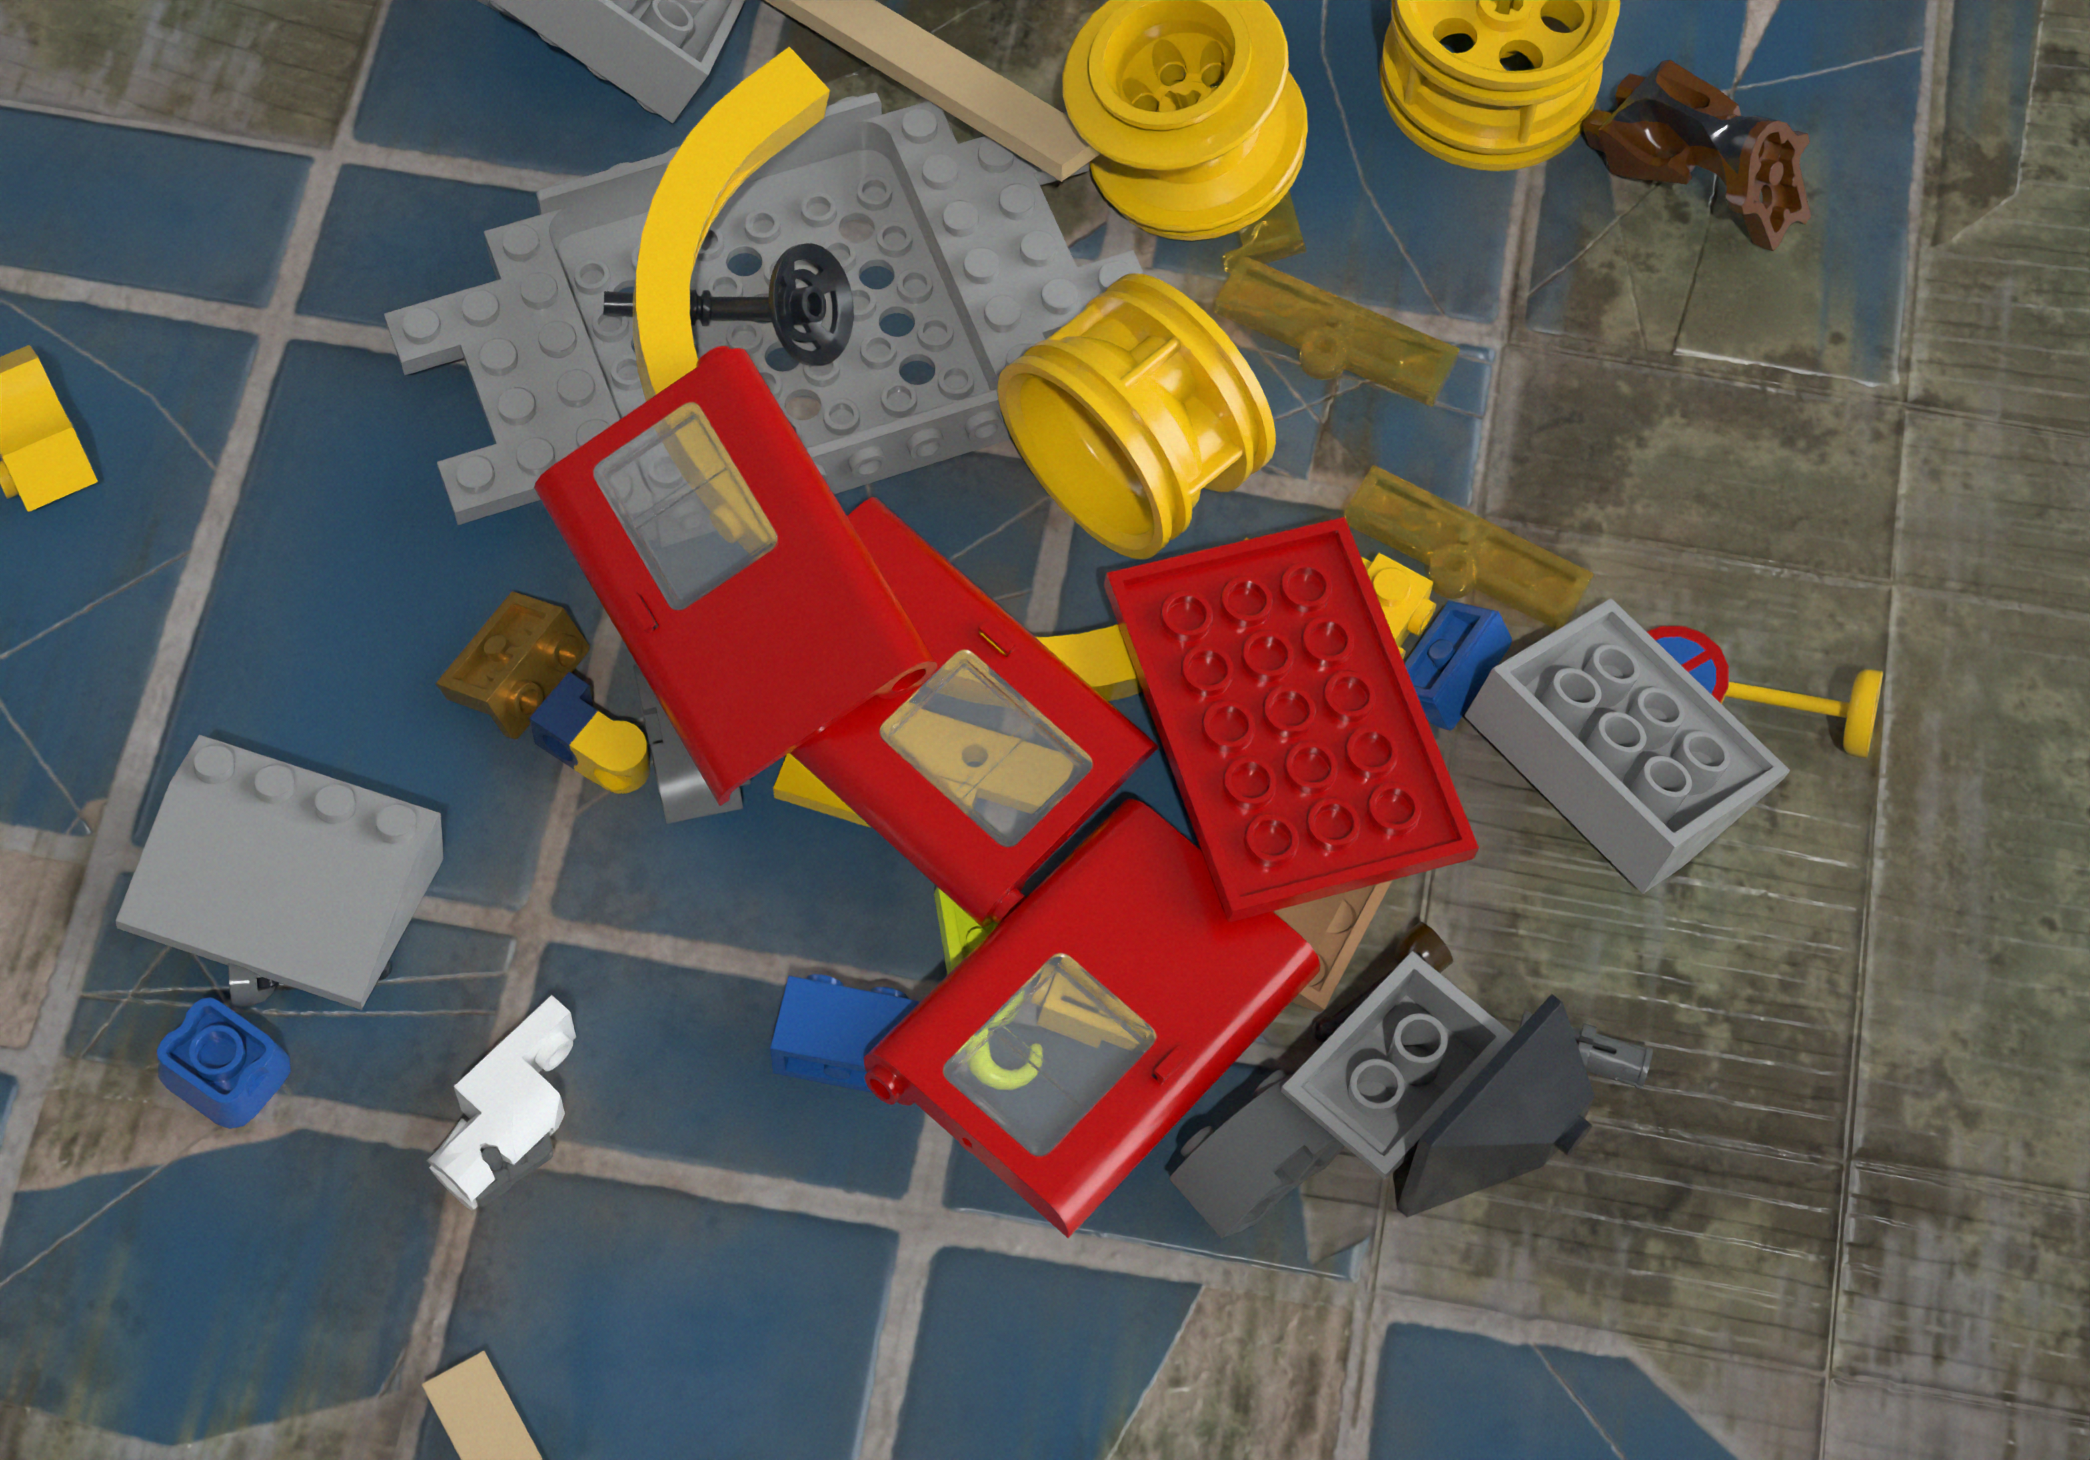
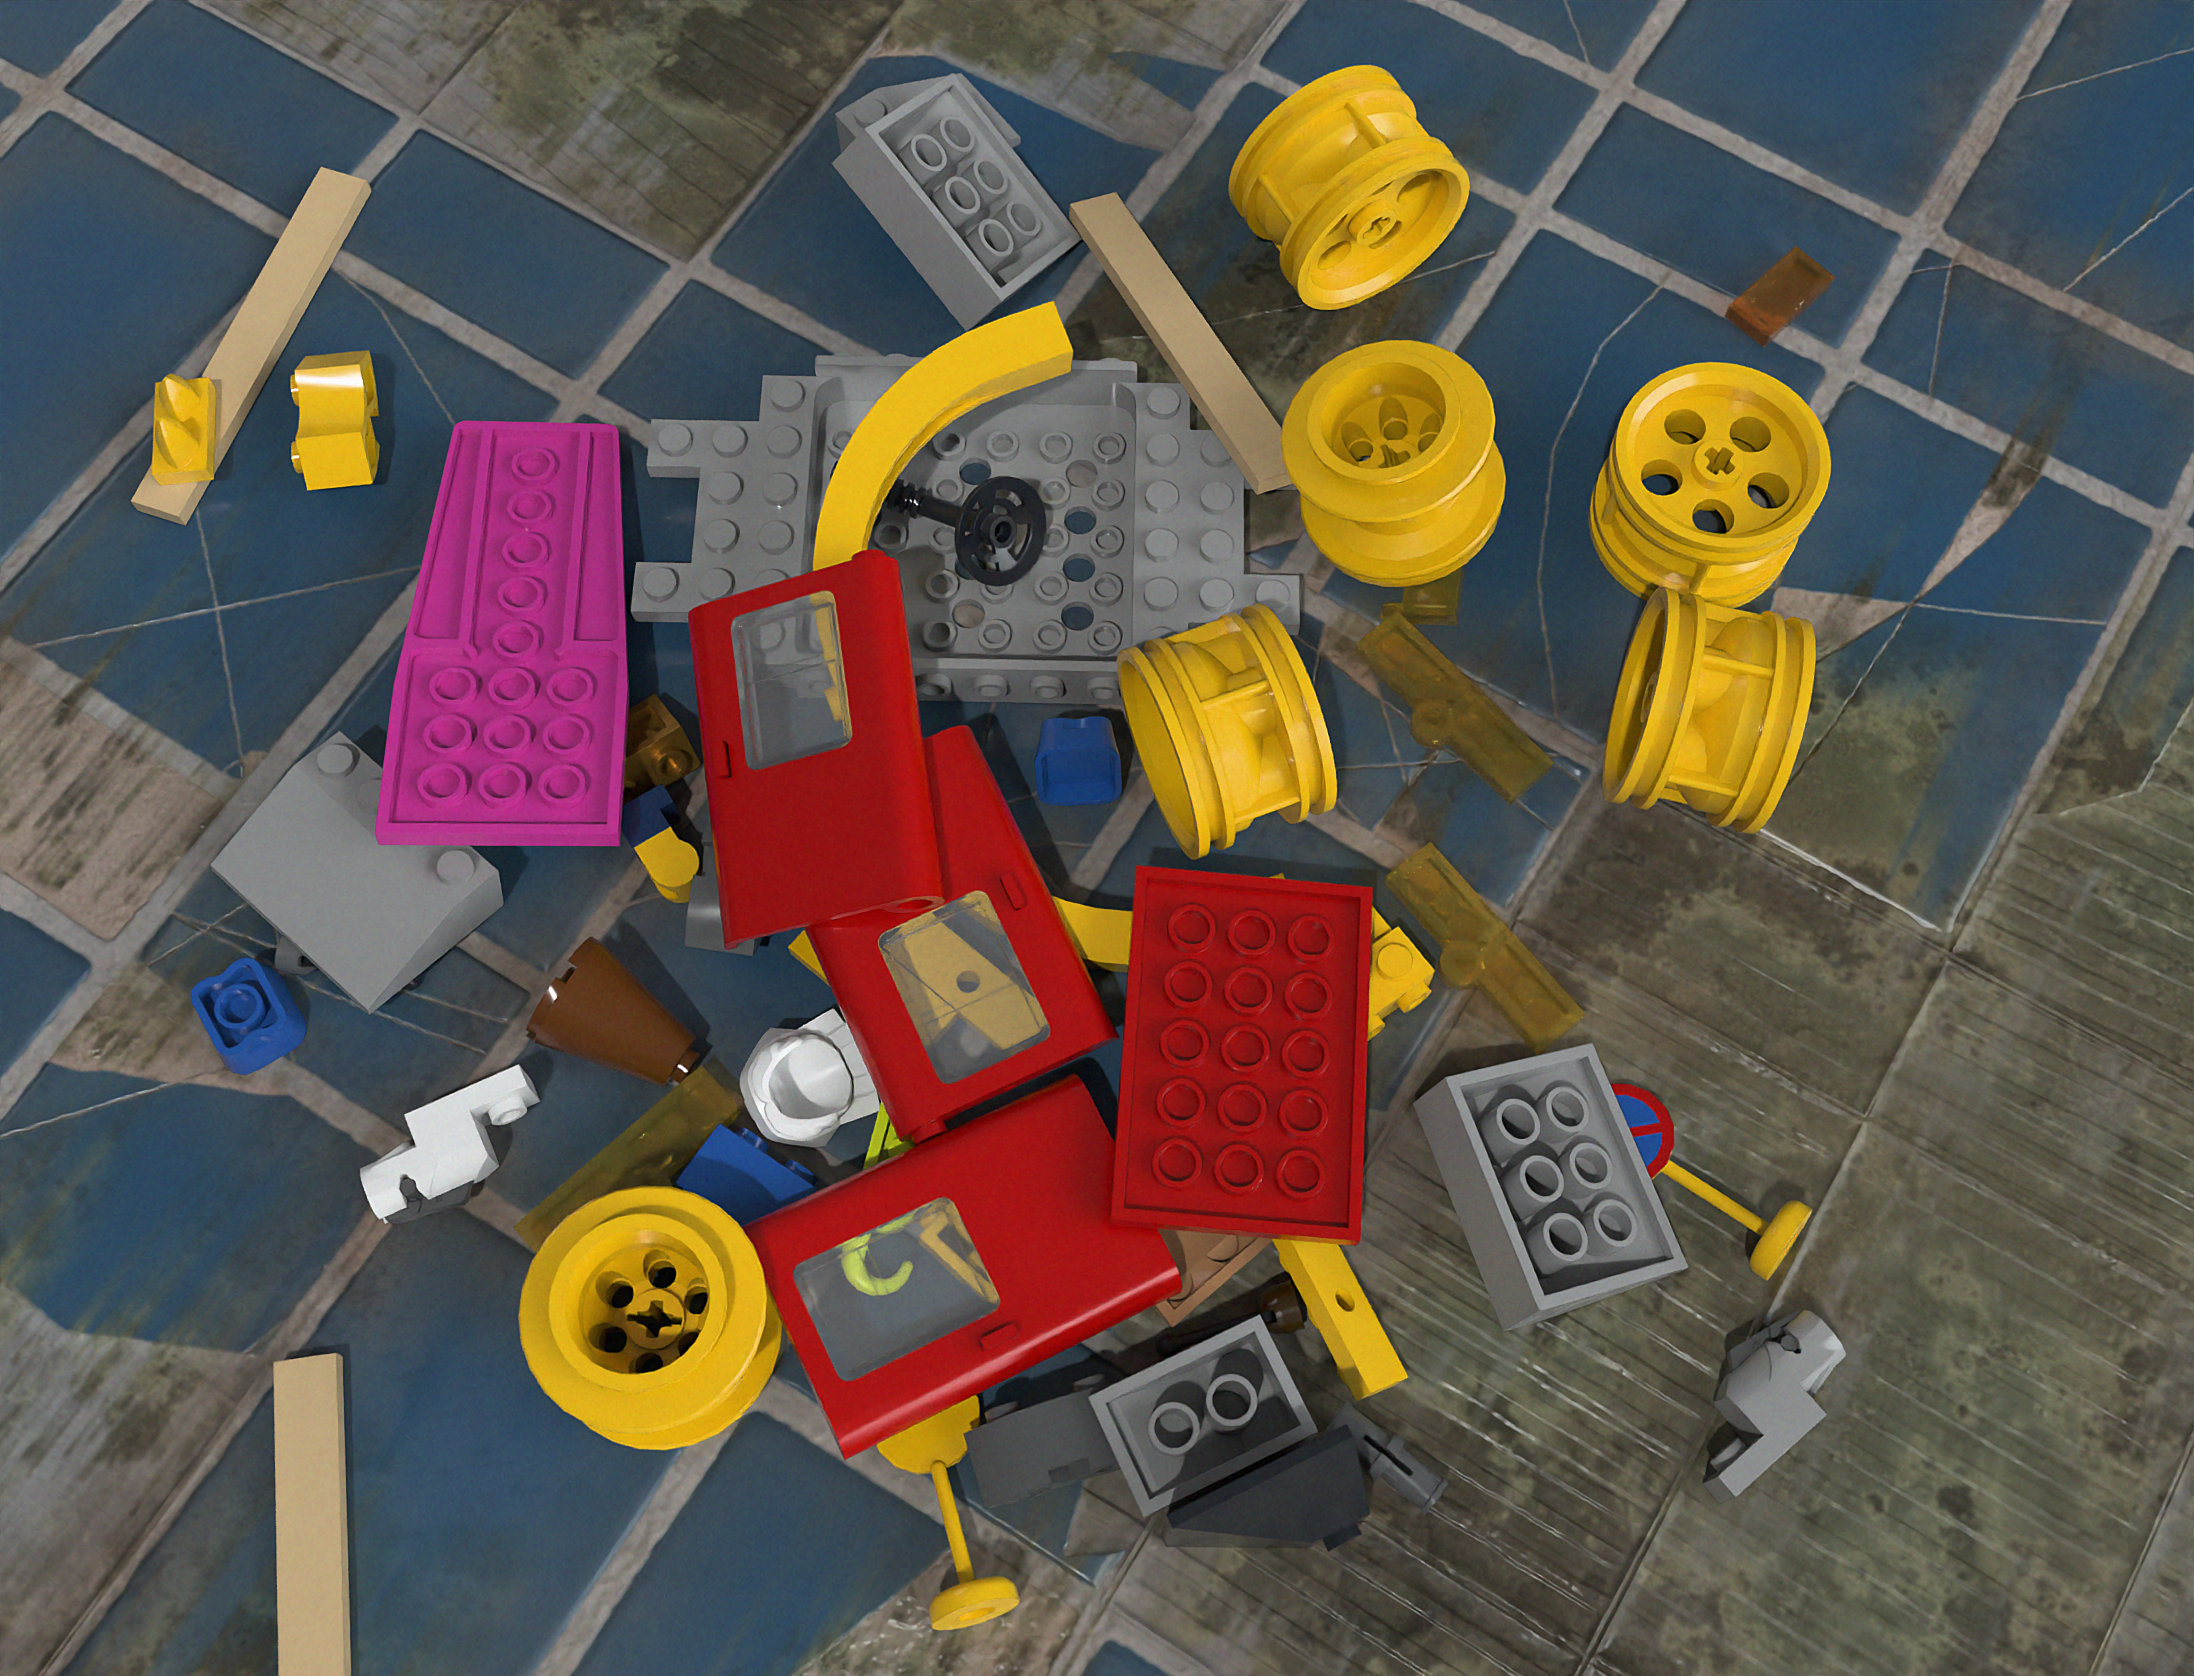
camera: 25 degrees right, 5 degrees up
blue slope [1404,600,1512,731] -> none
reddish brown hips [1583,60,1811,251] -> none
none -> dark pink wing [375,421,629,846]
none -> clear yellow hinge [513,1065,743,1254]
none -> yellow wheel [518,1185,782,1450]
none -> reddish brown cone [525,936,700,1088]
none -> white hair [740,1008,880,1147]
none -> yellow piece [876,1395,1020,1630]
none -> blue piece [1034,716,1122,806]
none -> yellow tile [1272,1239,1408,1401]
none -> yellow wheel [1602,586,1816,834]
none -> light grey plate [1703,1310,1846,1504]

